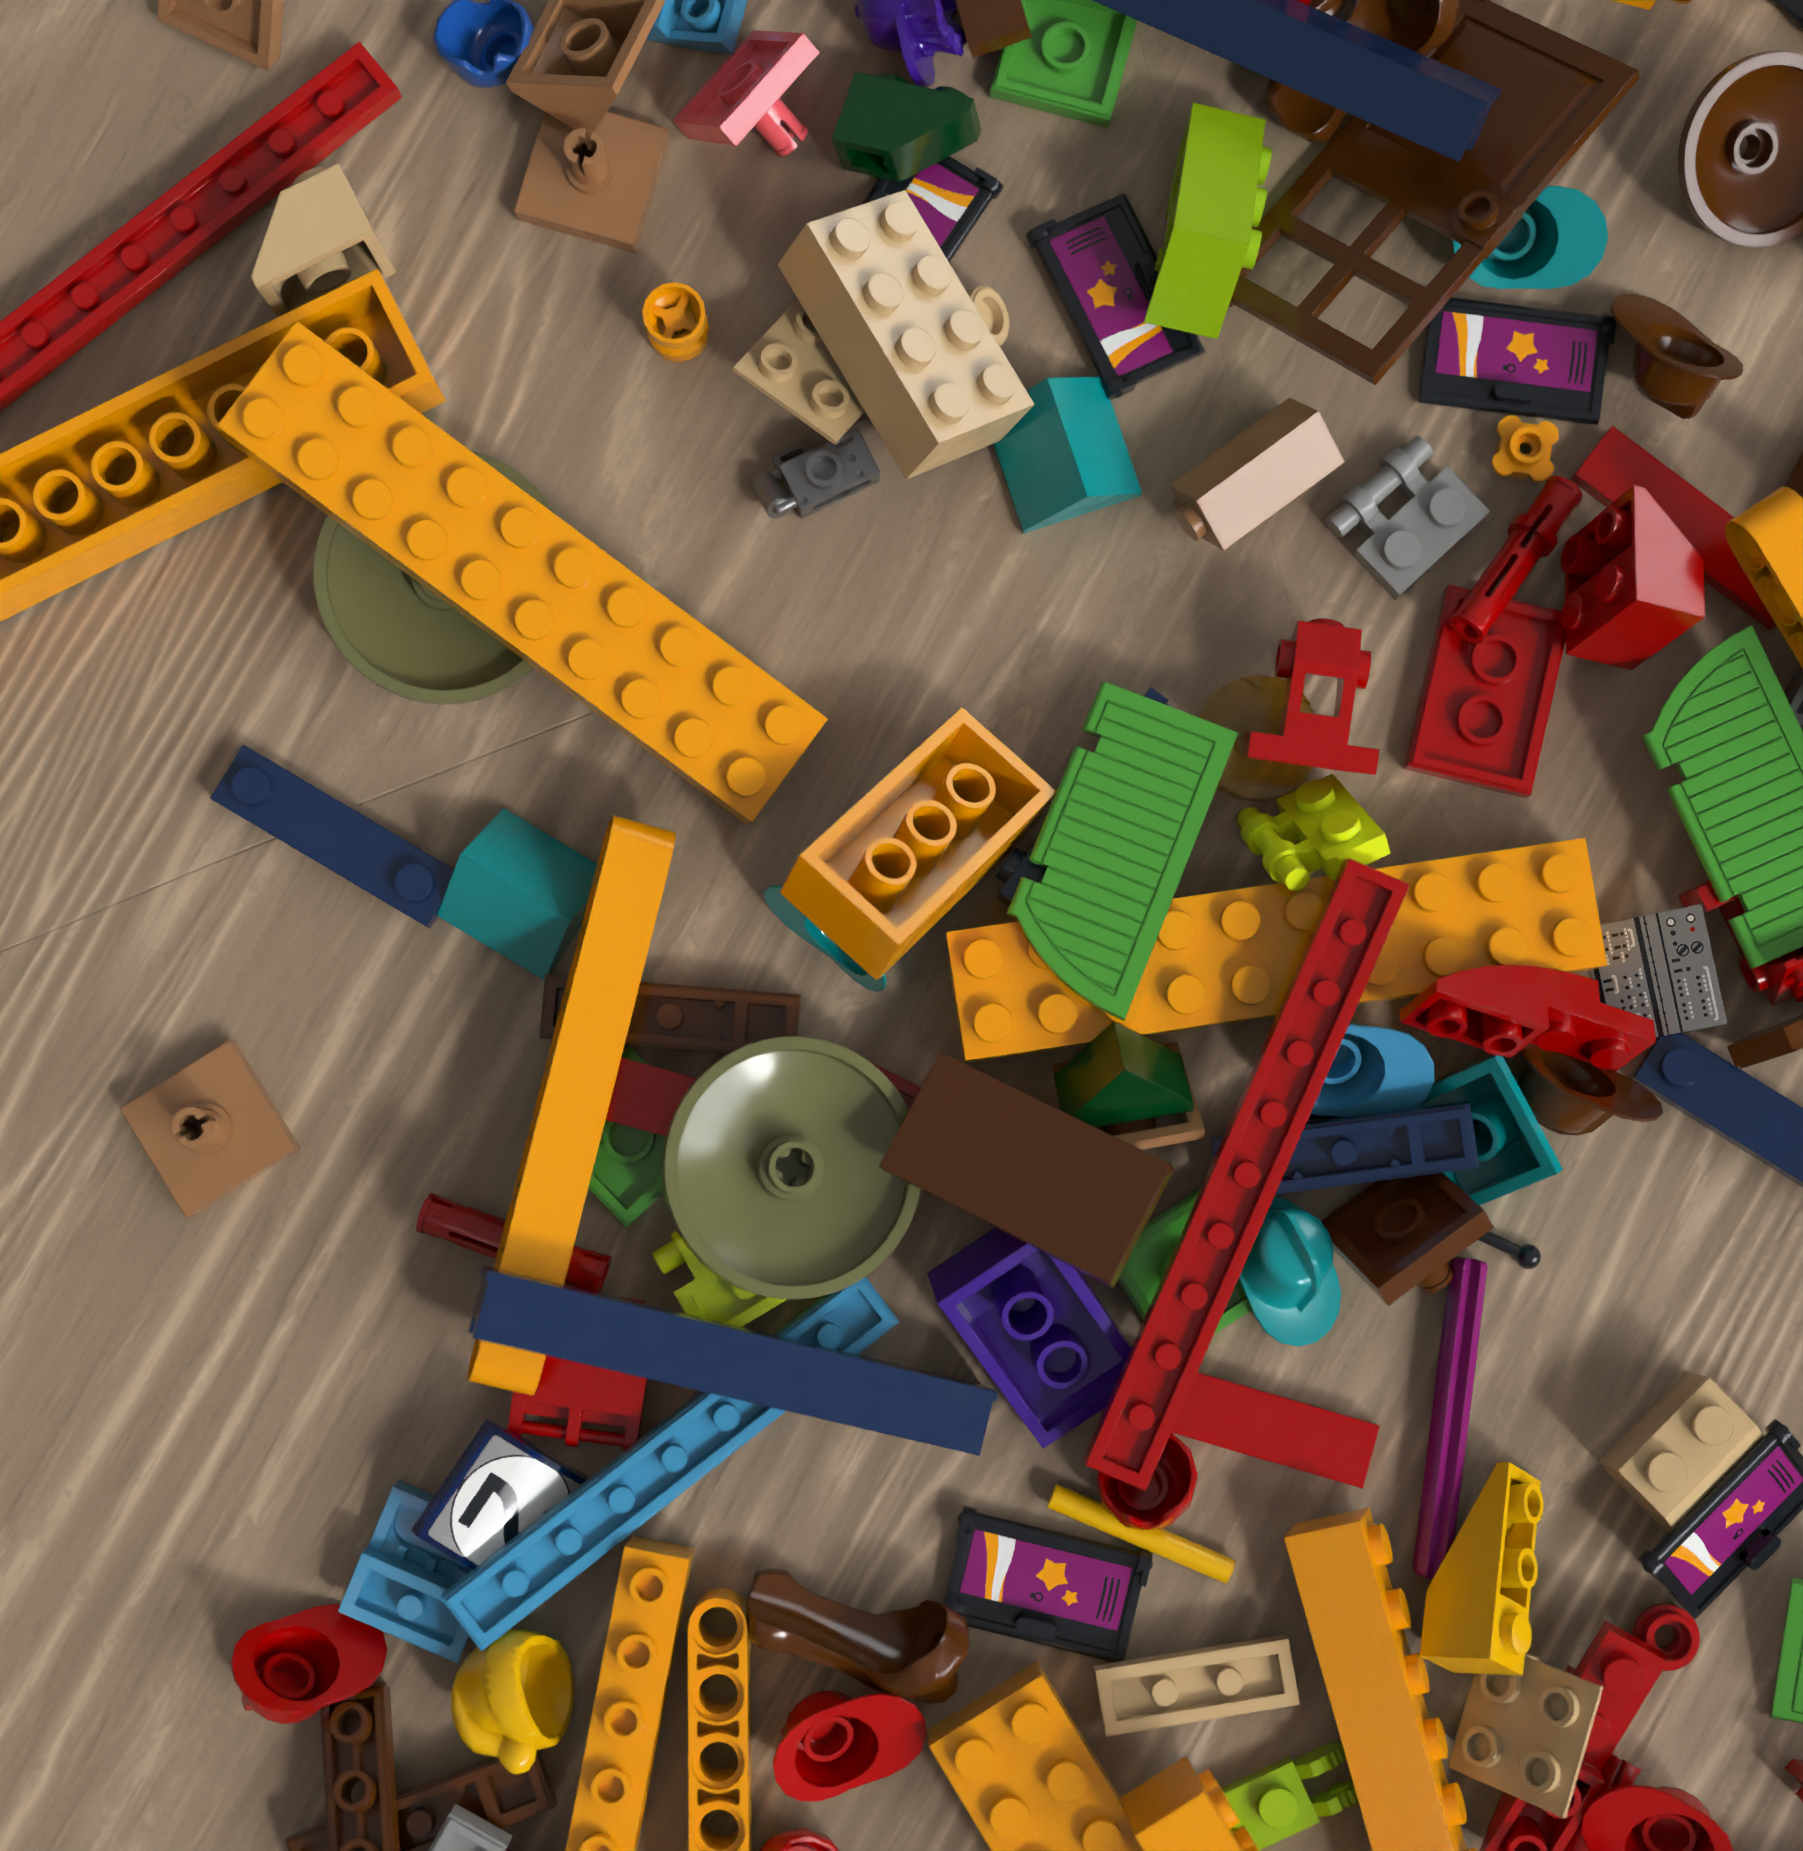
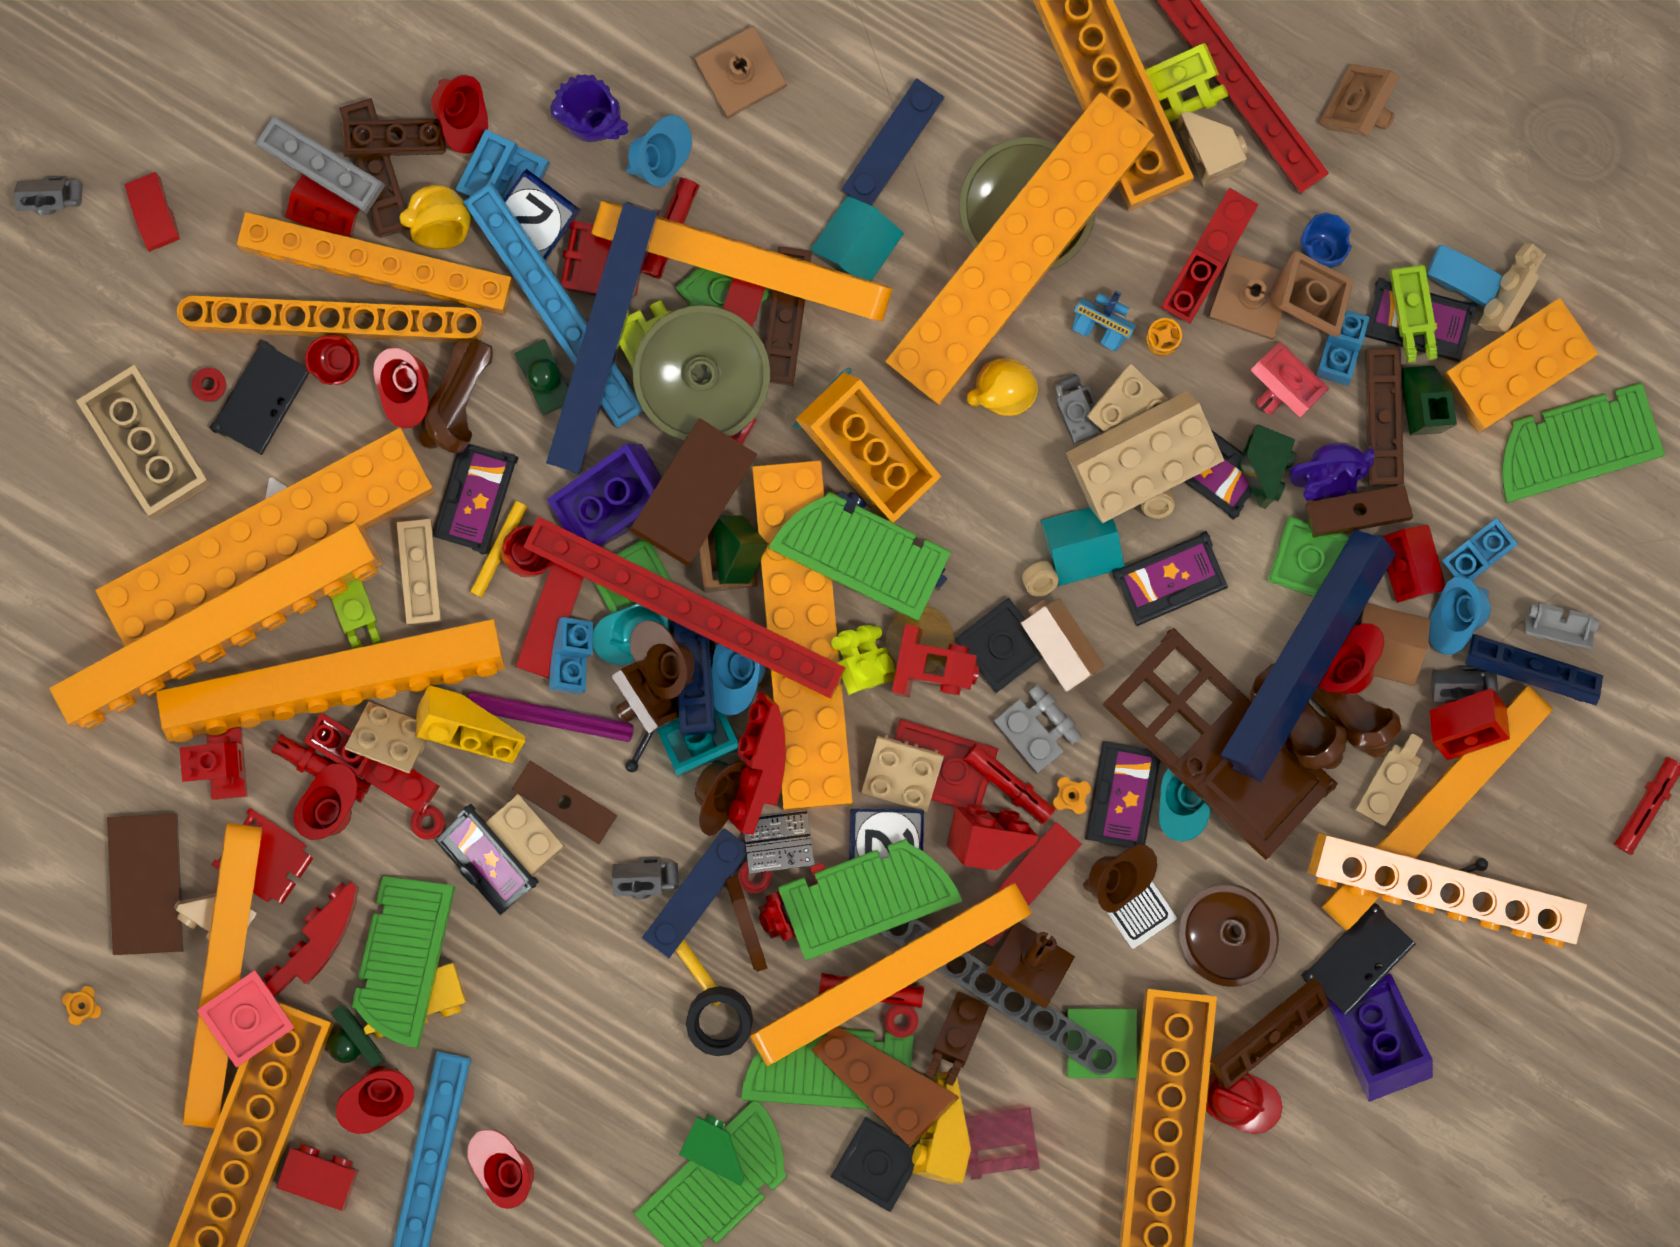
camera: 90 degrees right, 0 degrees up
lime wedge [1144,102,1272,339] -> none
none -> reddish brown tile [512,761,618,844]
none -> dark green tile [514,339,568,416]
none -> dark azure slope [549,617,593,694]
none -> dark purple hair [550,74,628,142]
none -> flat silver piece [612,857,679,899]
none -> dark azure piece [626,115,692,187]
none -> reddish brown piece [630,620,695,699]
none -> red plate [738,861,772,894]
none -> slope [849,808,924,860]
none -> tan hinge [861,735,944,812]
none -> black tile [954,598,1043,694]
none -> yellow piece [967,358,1038,416]
none -> tan tile [1022,561,1059,597]
none -> dark azure hips [1072,290,1136,351]
none -> white sticker [1107,882,1177,949]
none -> neon yellow plate [1145,43,1228,123]
none -> red slope [1161,187,1259,324]

